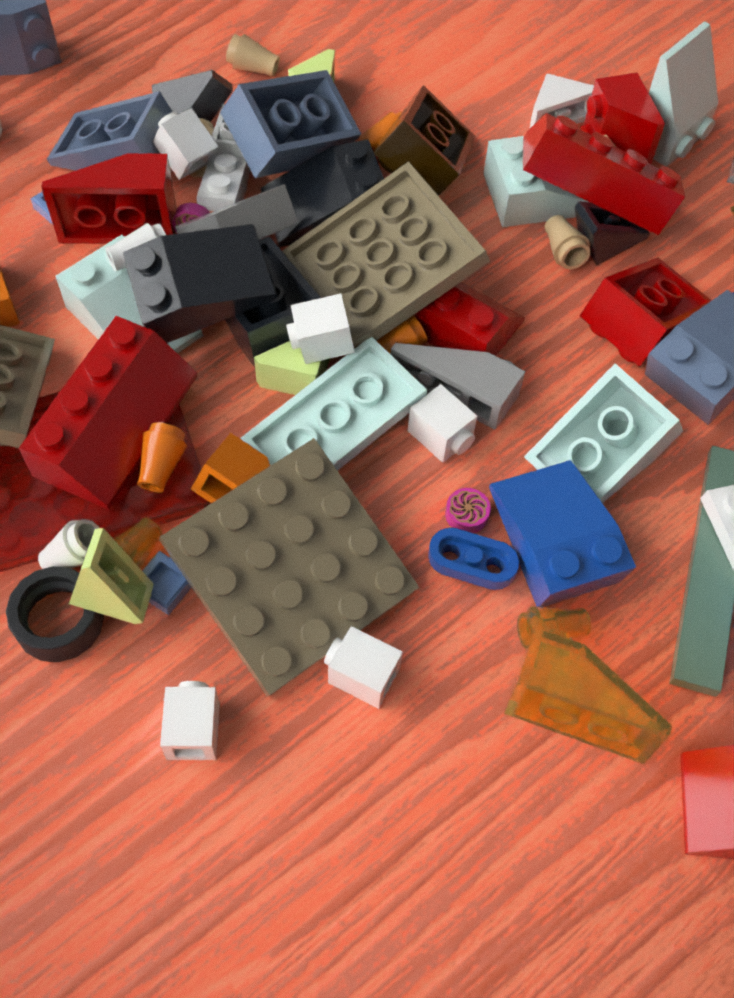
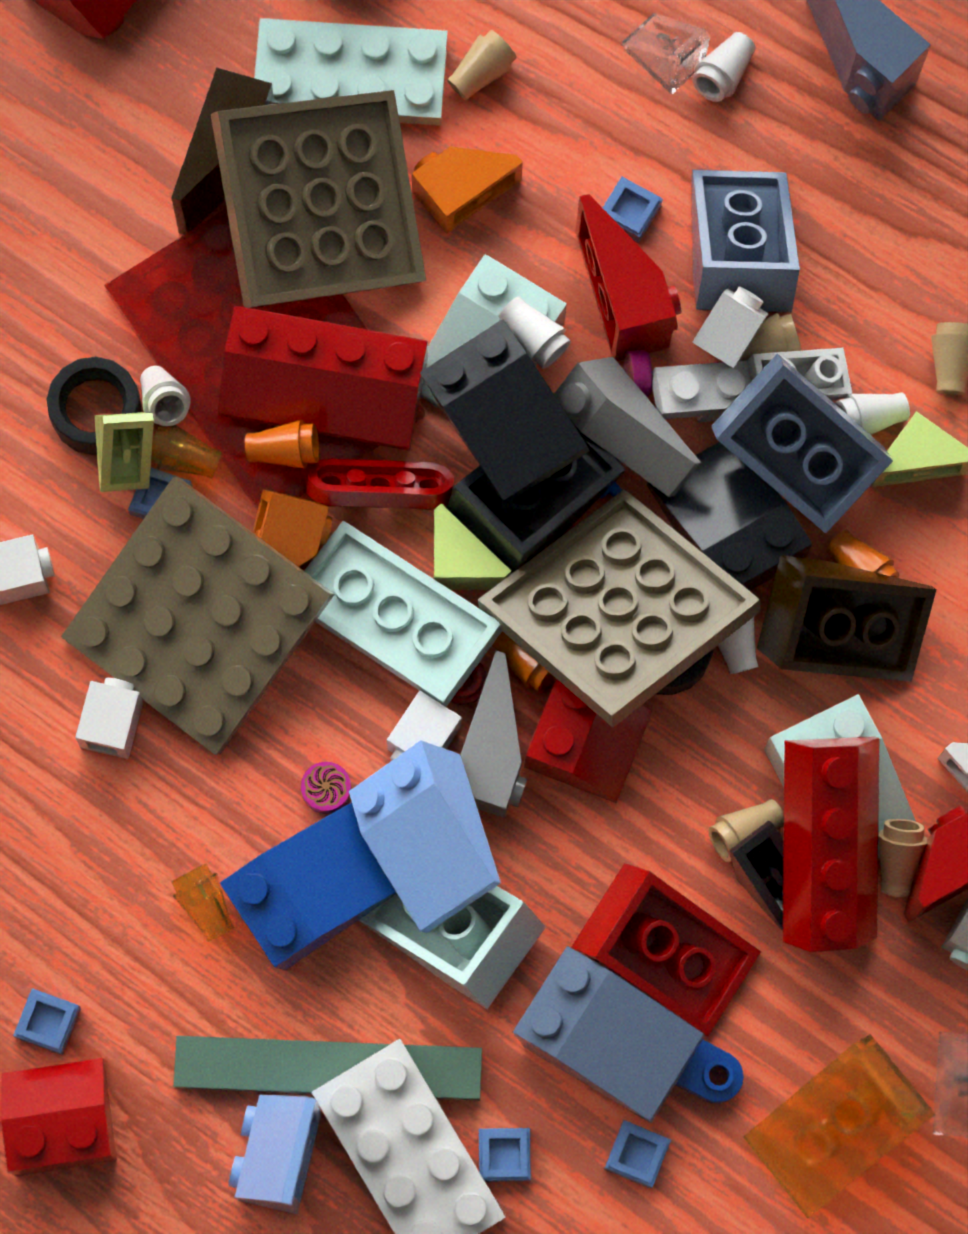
camera: 75 degrees right, 15 degrees up
slope [152,70,233,122] -> none
white brick [287,294,355,364] -> none
blue plate [428,528,519,590] -> none
clear yellow slope [504,627,672,764] -> none
none -> medium blue tile [13,988,81,1055]
none -> red plate [306,458,454,510]
none -> light blue slope [349,740,501,933]

